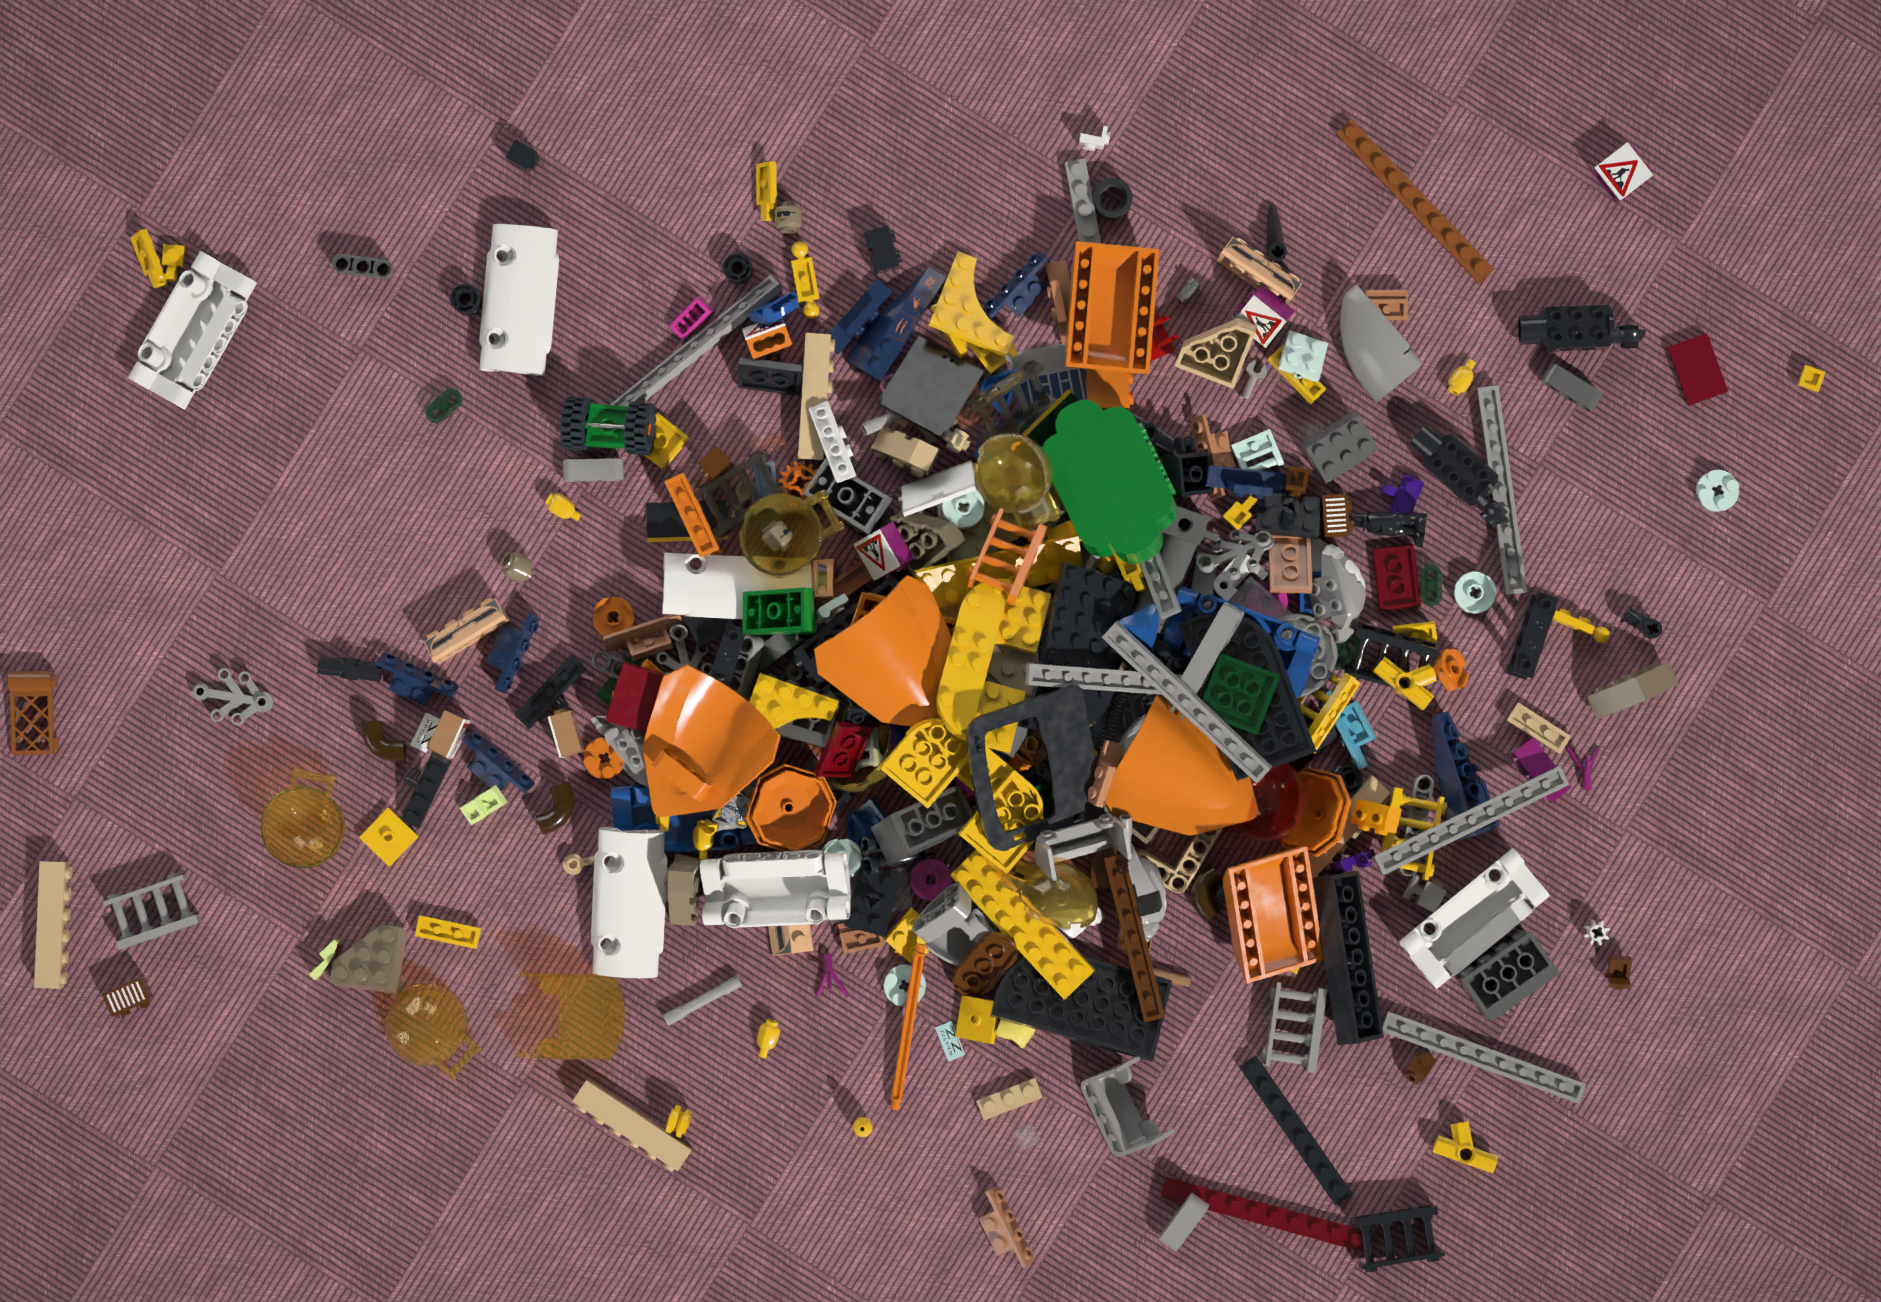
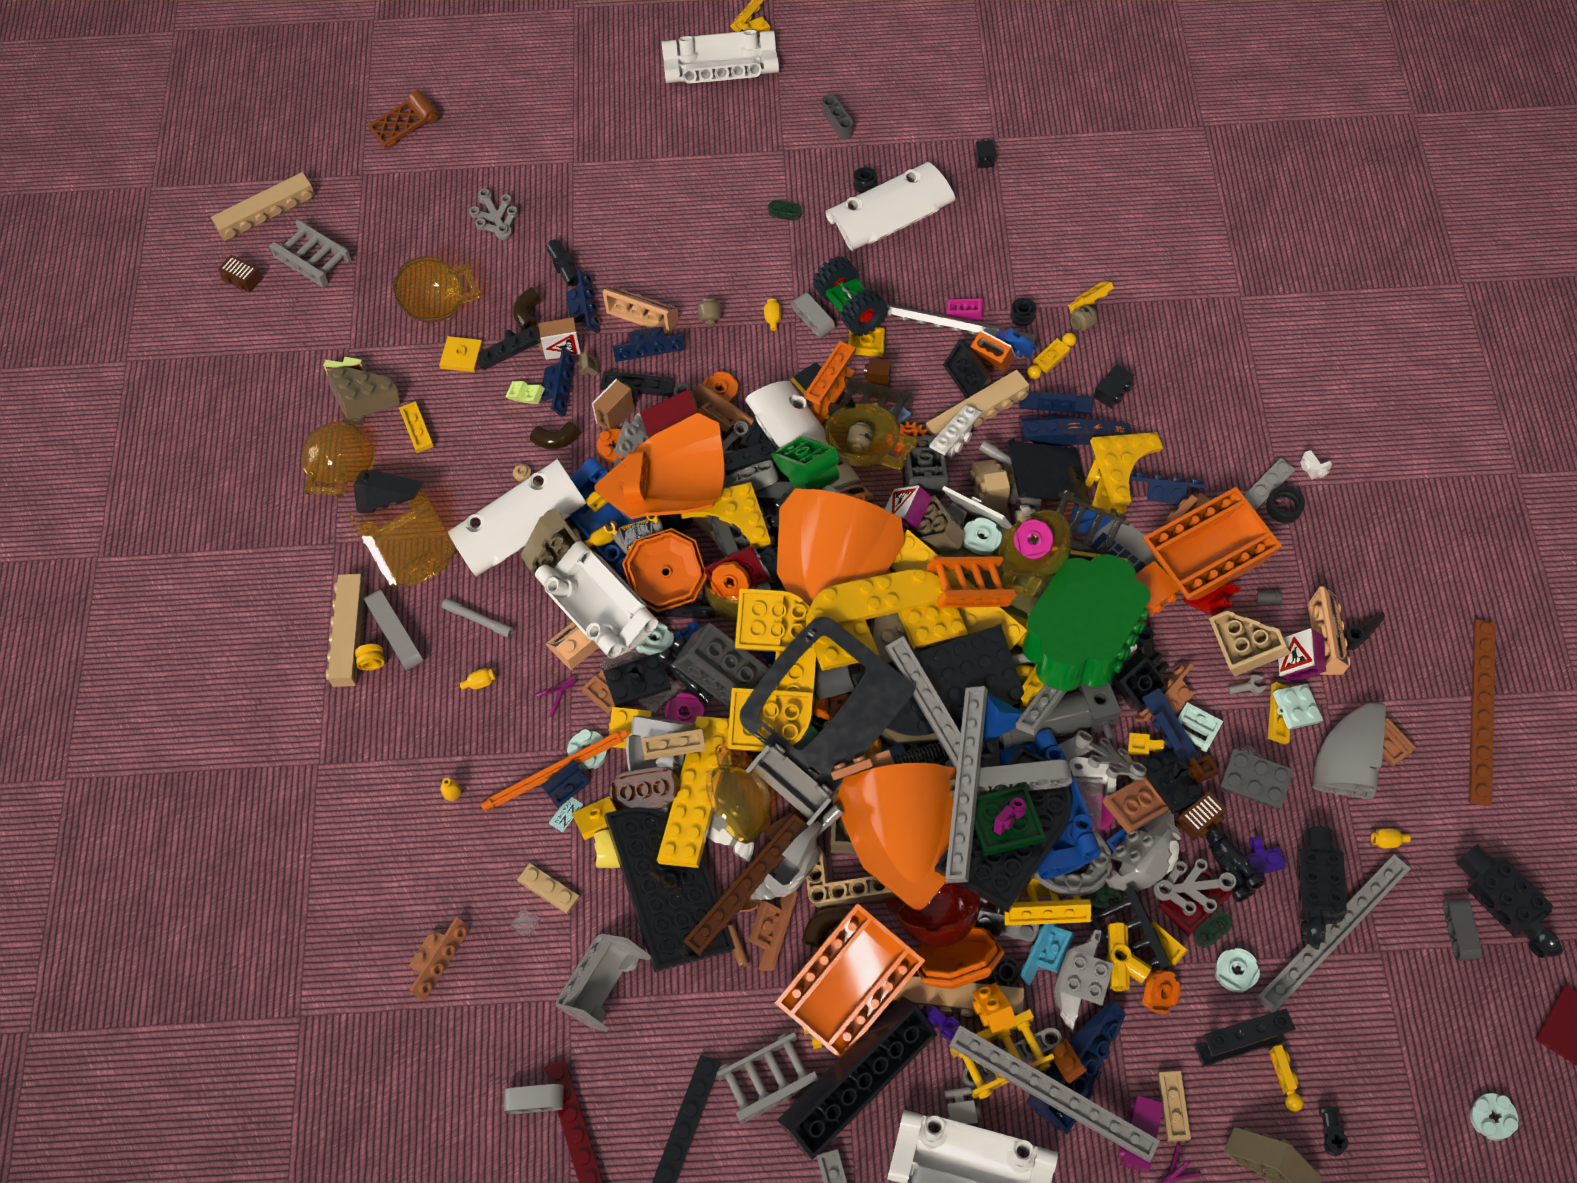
camera: 55 degrees right, 25 degrees down
none -> black wedge [353,470,423,513]
none -> light grey beam [363,589,424,671]
none -> dark blue plate [541,760,590,808]
none -> dark tan tile [577,352,599,377]
none -> tan plate [641,729,705,760]
none -> orange plate [711,561,751,601]
none -> nougat bracket [749,891,798,971]
none -> magenta plate [993,798,1026,836]
none -> dark pink plate [1014,520,1054,559]
none -> dark orange plate [1049,1039,1087,1084]
none -> light grey animal [1054,930,1114,1033]
none -> light grey plant [1153,859,1236,916]

